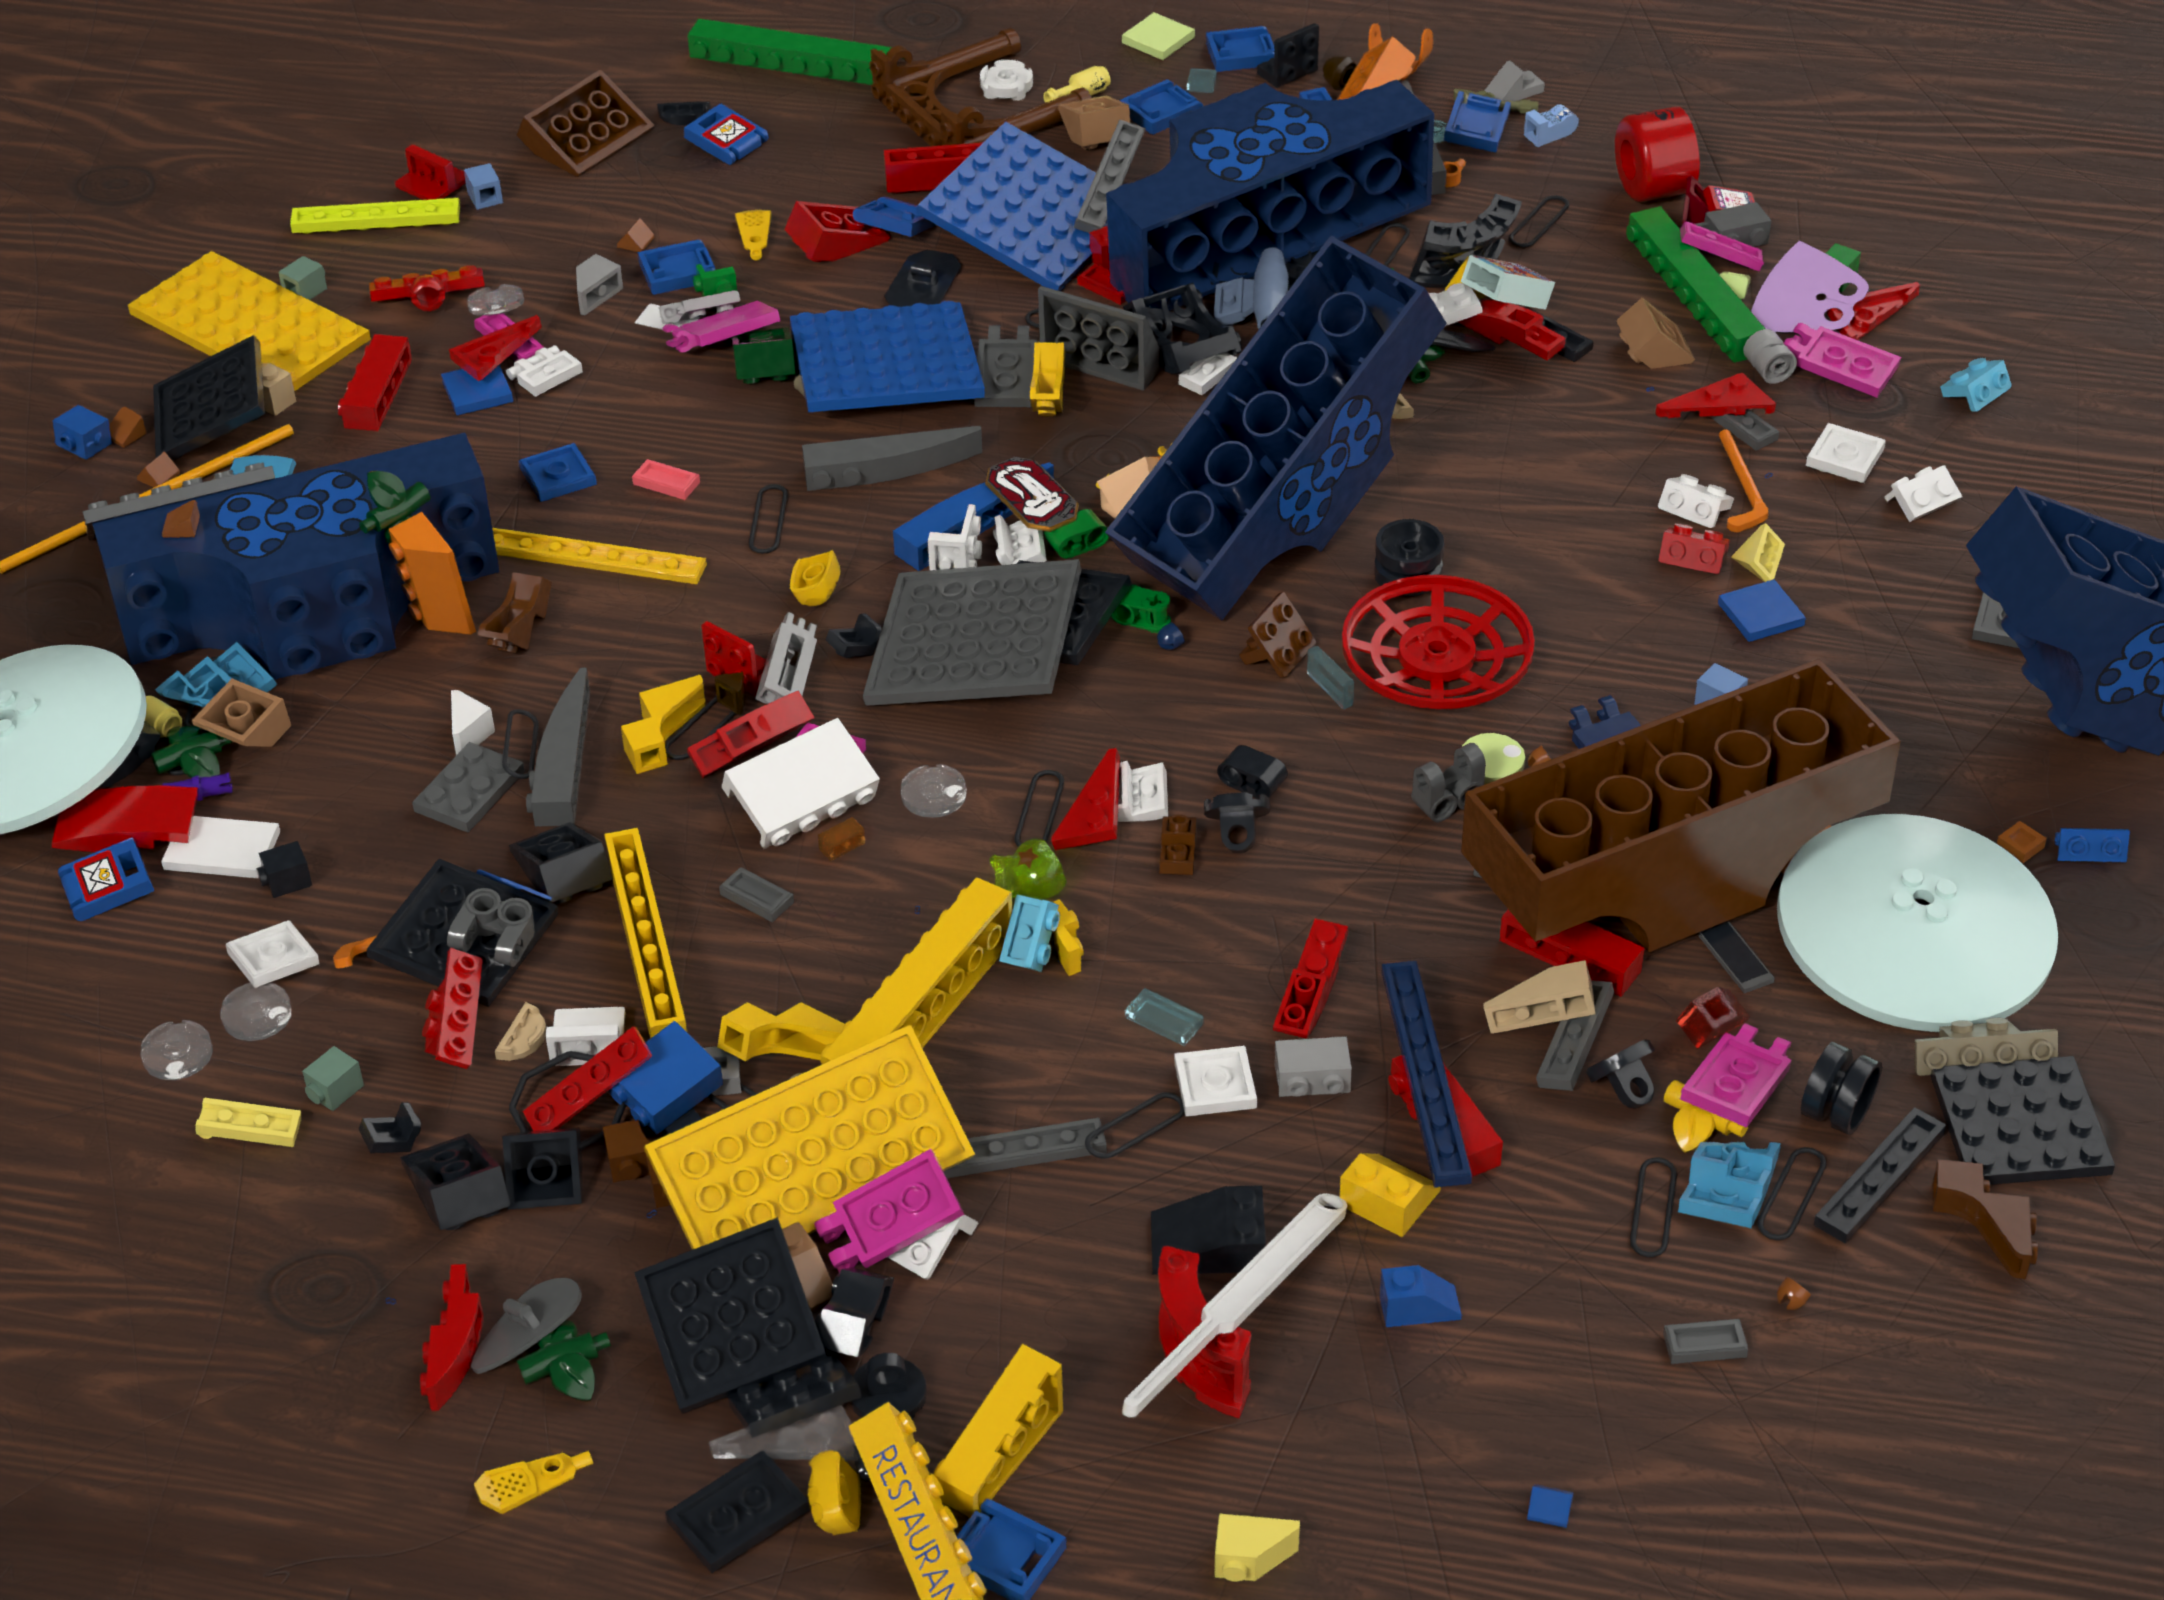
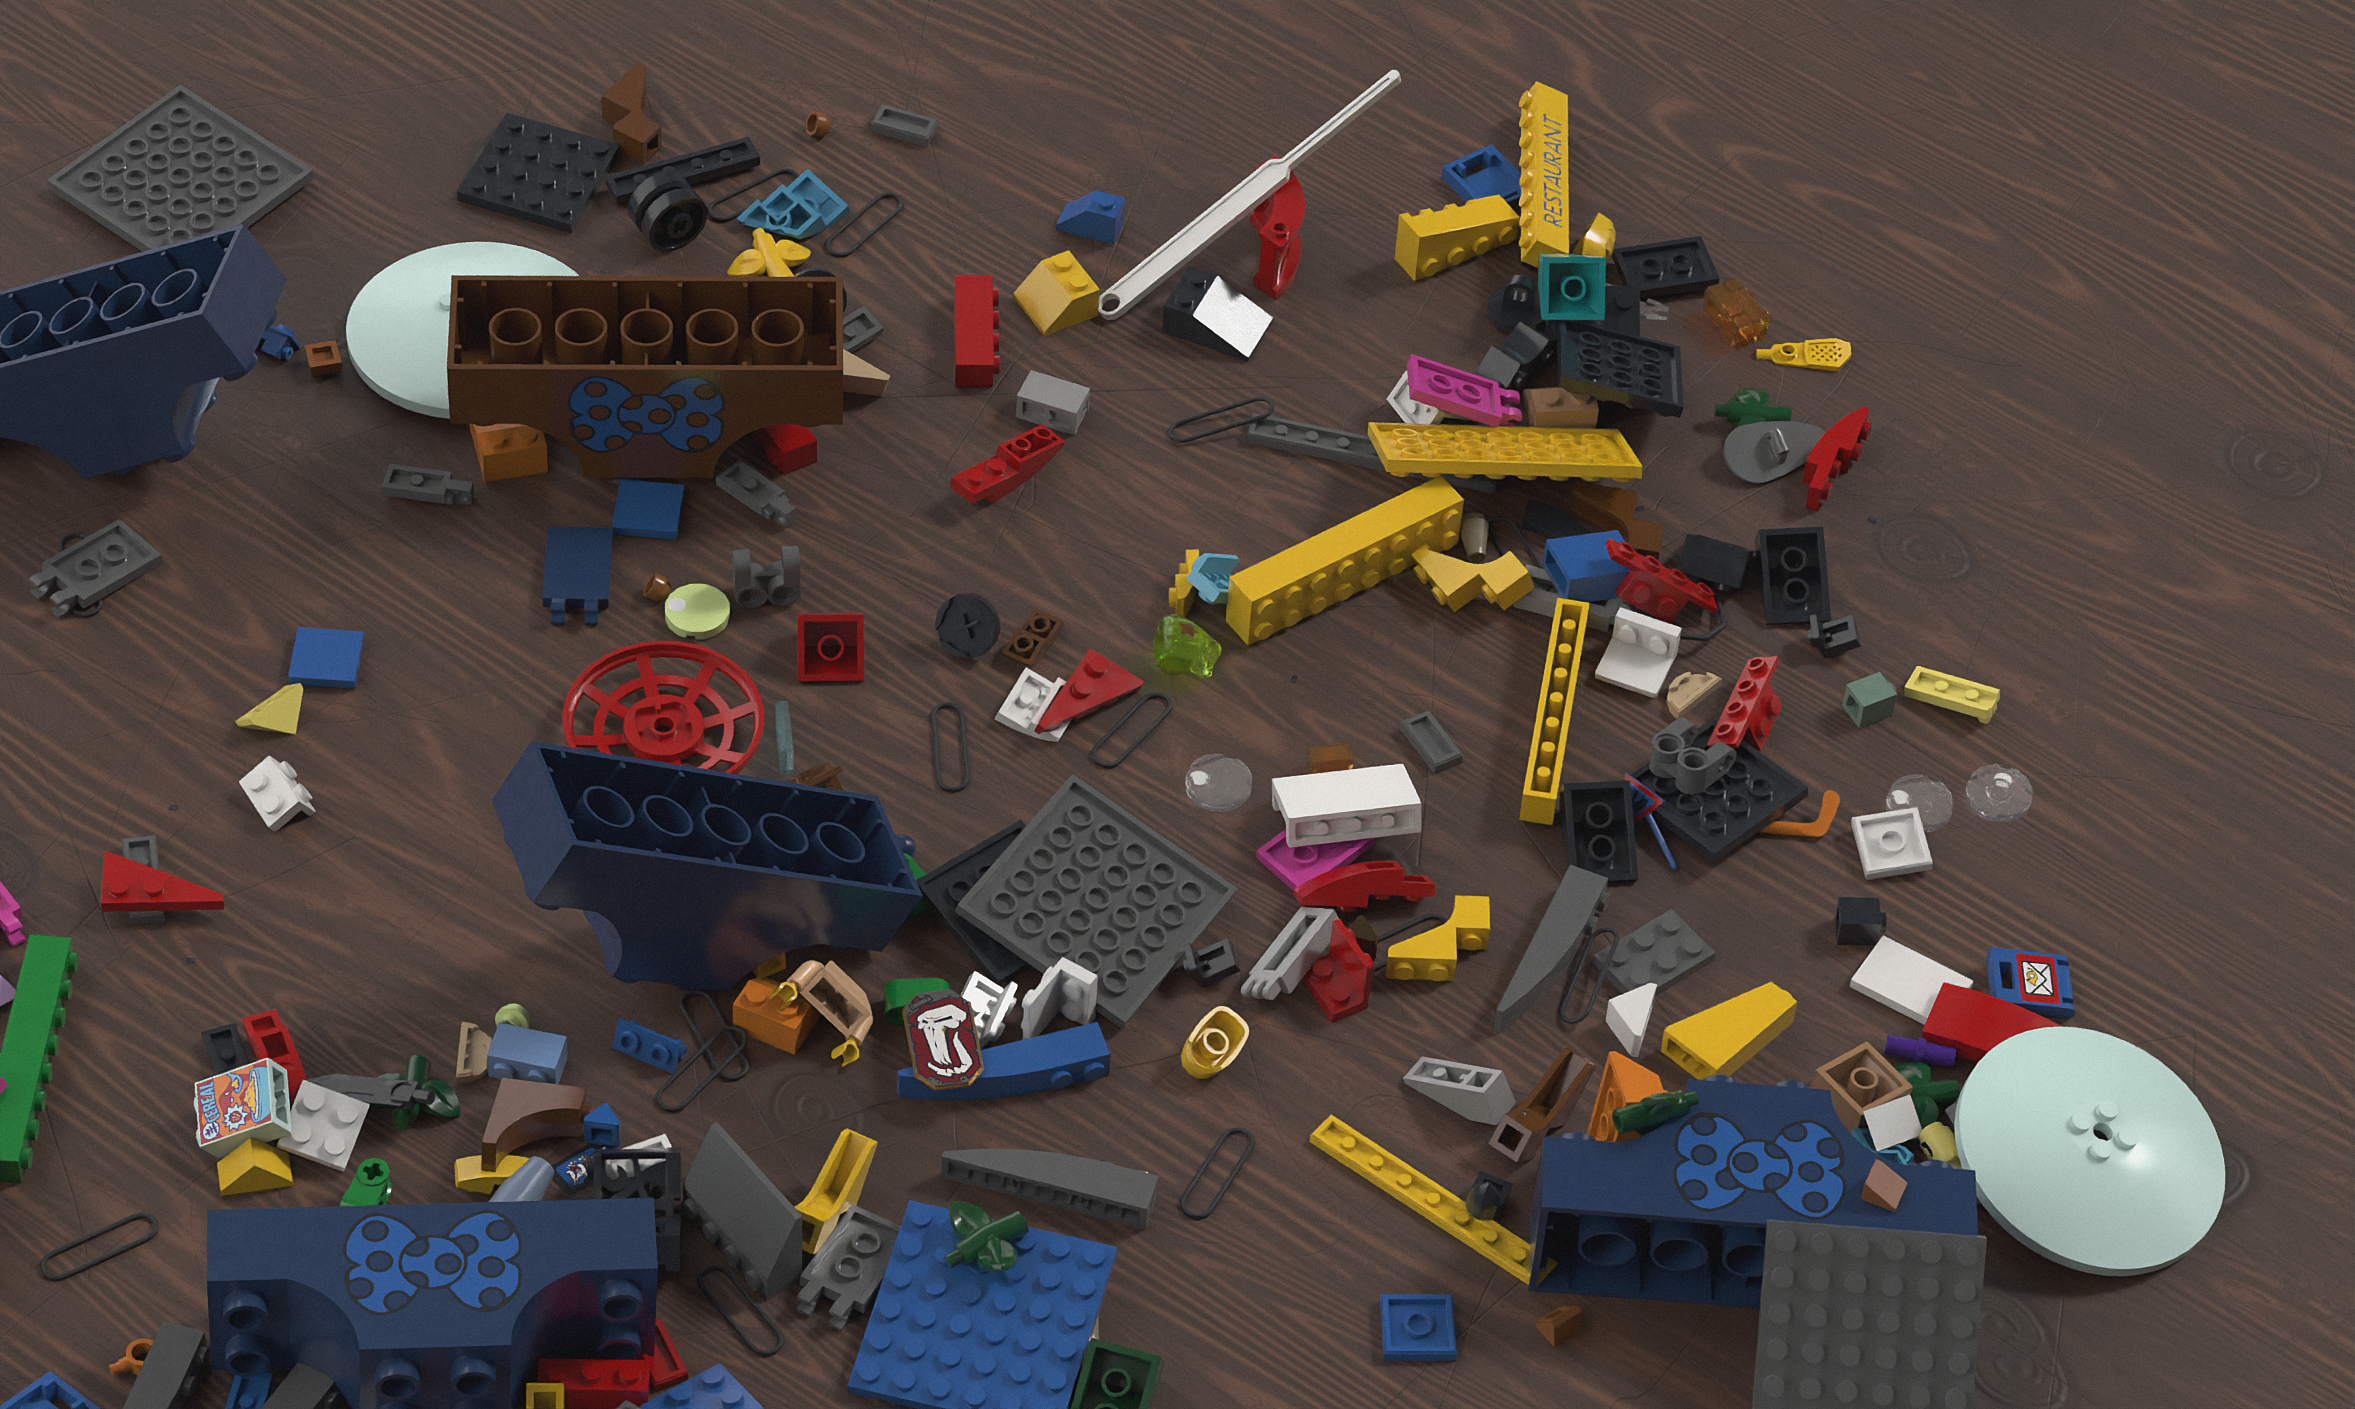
camera: 160 degrees left, 5 degrees up
coral tile [632,459,700,500] -> none
clear light blue tile [1125,988,1203,1046] -> none
white plate [1174,1046,1257,1116] -> none
light yellow slope [1215,1514,1300,1582] -> none
black beam [1217,745,1288,799] -> none
dark blue tile [1381,961,1472,1188] -> none
black fence [1409,194,1522,288] -> none
blue slope [1527,1484,1574,1528] -> none
medium nougat slope [1616,298,1695,369] -> none
red bracket [1659,524,1730,574] -> none
dark pink tile [1680,1023,1792,1128] -> none
medium blue brick [1694,663,1748,705] -> none
orange piece [1719,429,1768,533] -> none
light grey wheel [1744,329,1797,384] -> none
white plate [1806,423,1886,483] -> none
white bracket [1884,465,1962,522] -> none
dark tan bracket [1915,1018,2058,1076] -> none
none -> red slope [797,612,864,681]
none -> black piece [931,702,970,792]
none -> dark green plant [944,1201,1029,1271]
none -> light grey slope [1403,1056,1516,1125]
none -> black plate [1465,1171,1513,1220]
none -> teal slope [1538,254,1606,320]
none -> yellow slope [1660,982,1798,1080]
none -> clear orange brick [1703,278,1770,349]
none -> white sticker [1863,1094,1922,1152]

